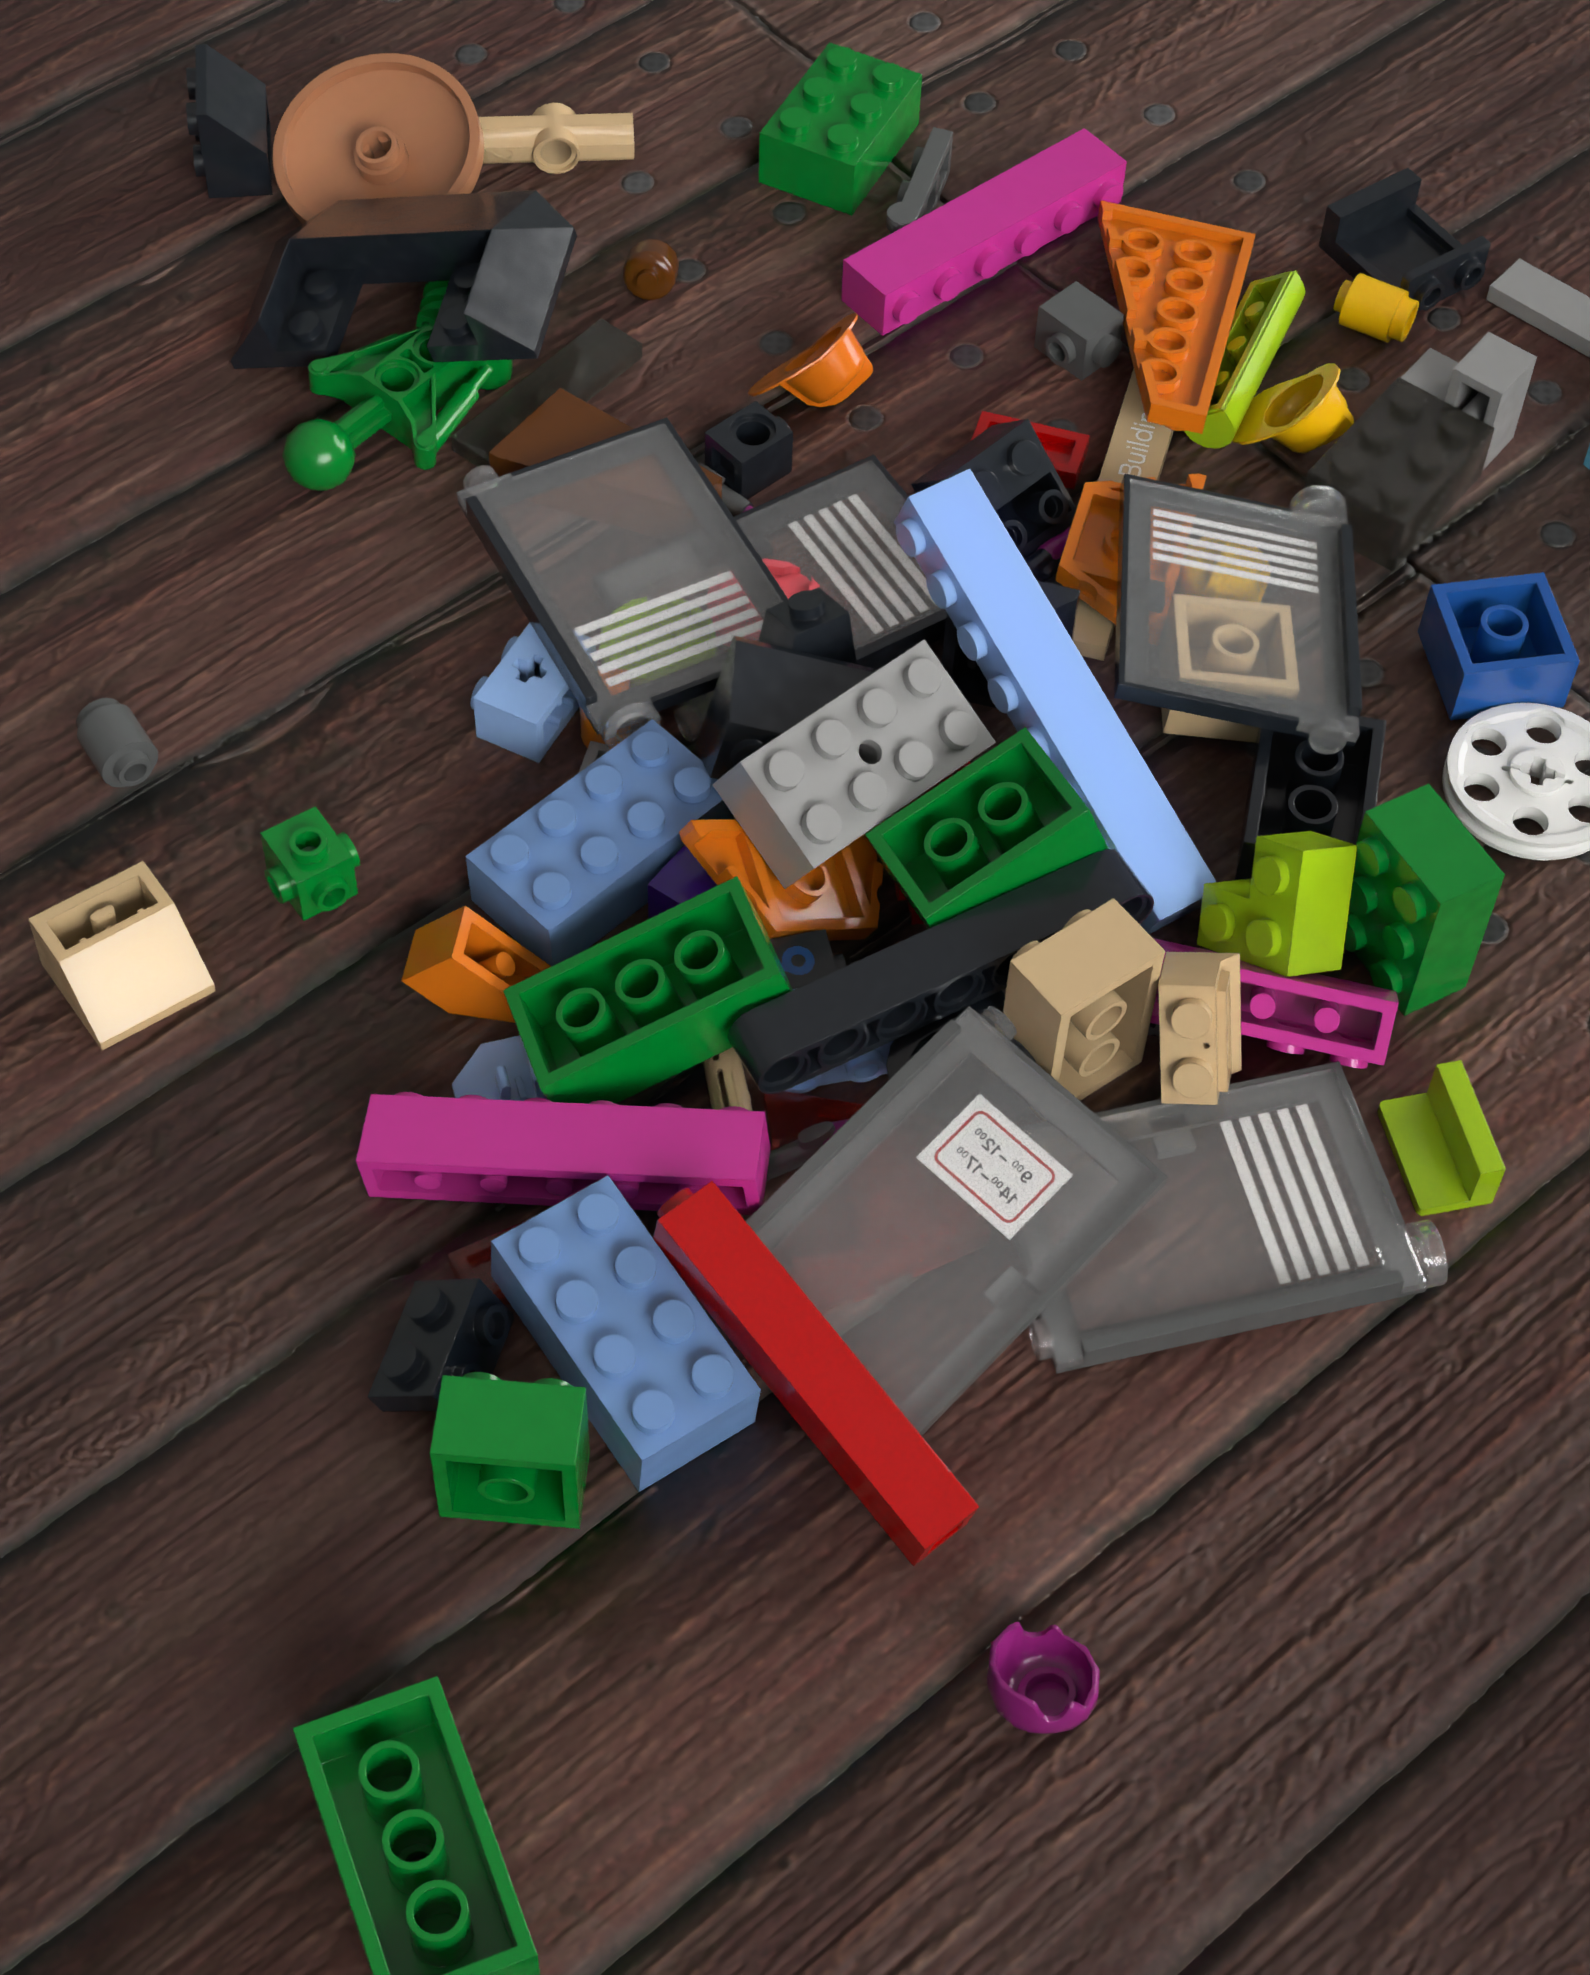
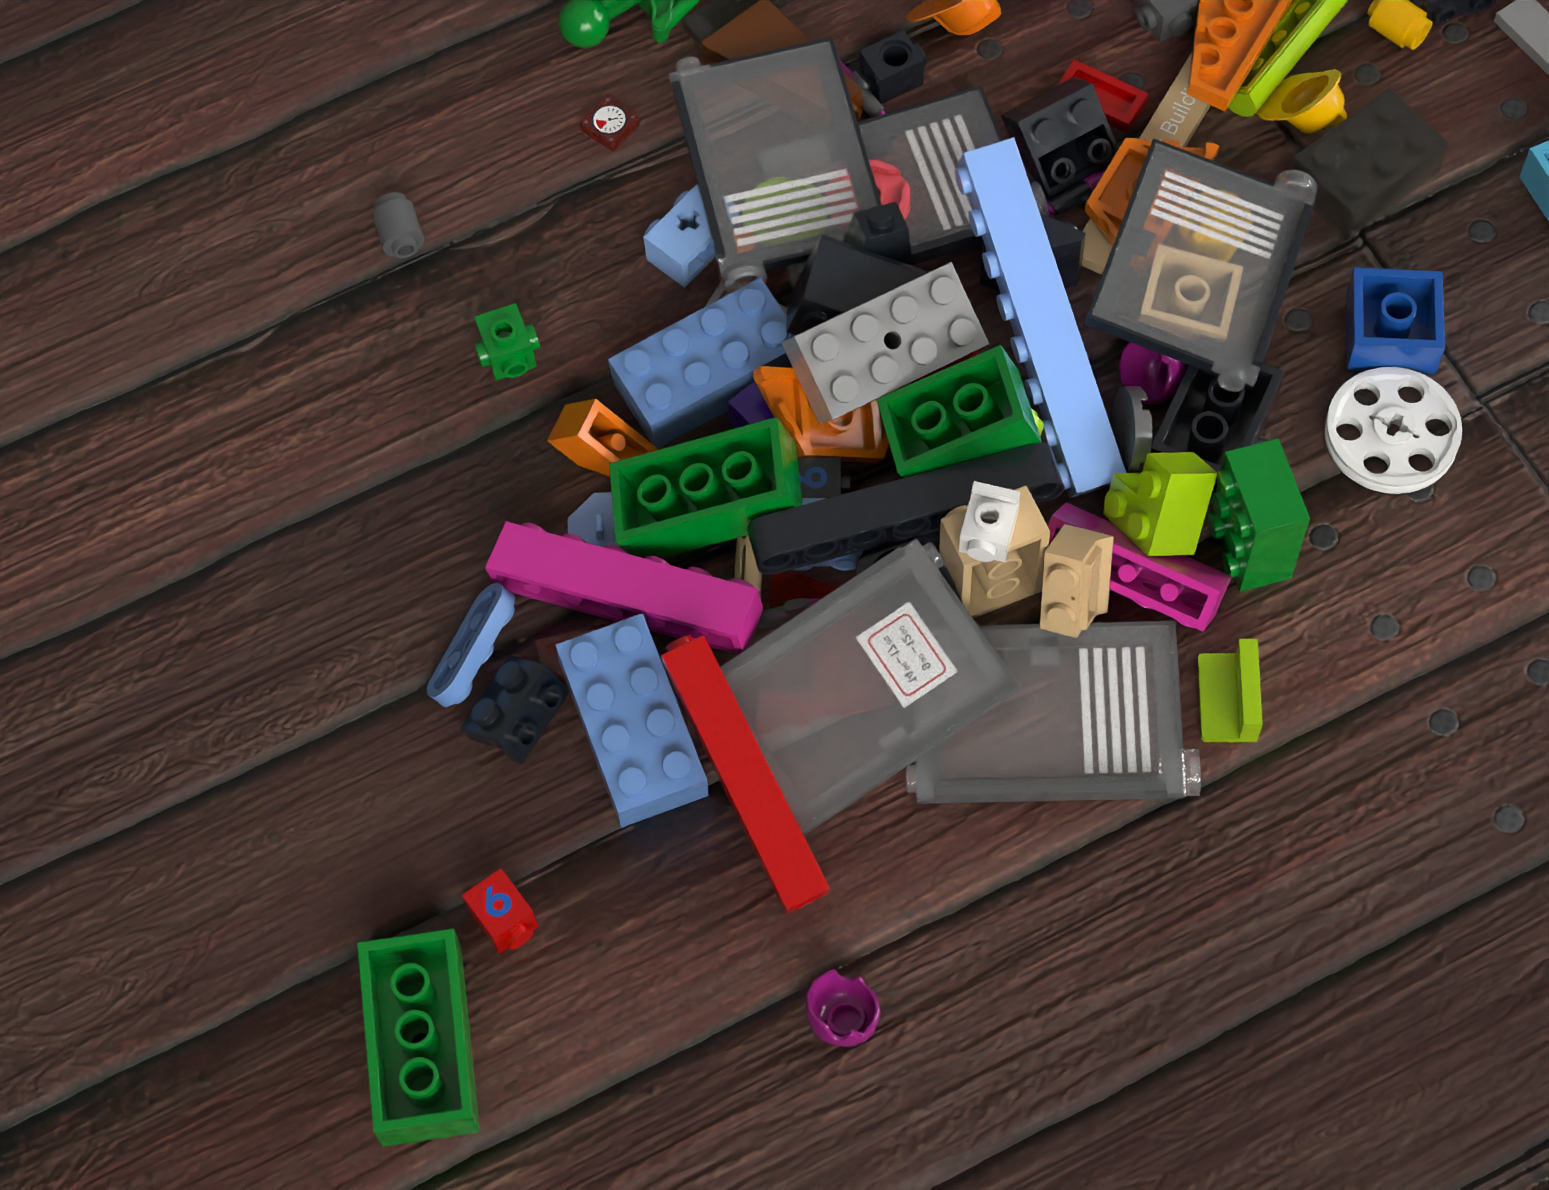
camera: 20 degrees right, 10 degrees up
slope [28,861,216,1051] -> none
green brick [430,1372,590,1529] -> none
light grey brick [1385,332,1537,474] -> none
none -> medium blue plate [427,583,515,707]
none -> red brick [462,868,539,954]
none -> tile [580,95,640,152]
none -> white brick [959,481,1021,562]
none -> flat silver tile [1111,386,1152,473]
none -> magenta hair [1119,342,1186,405]

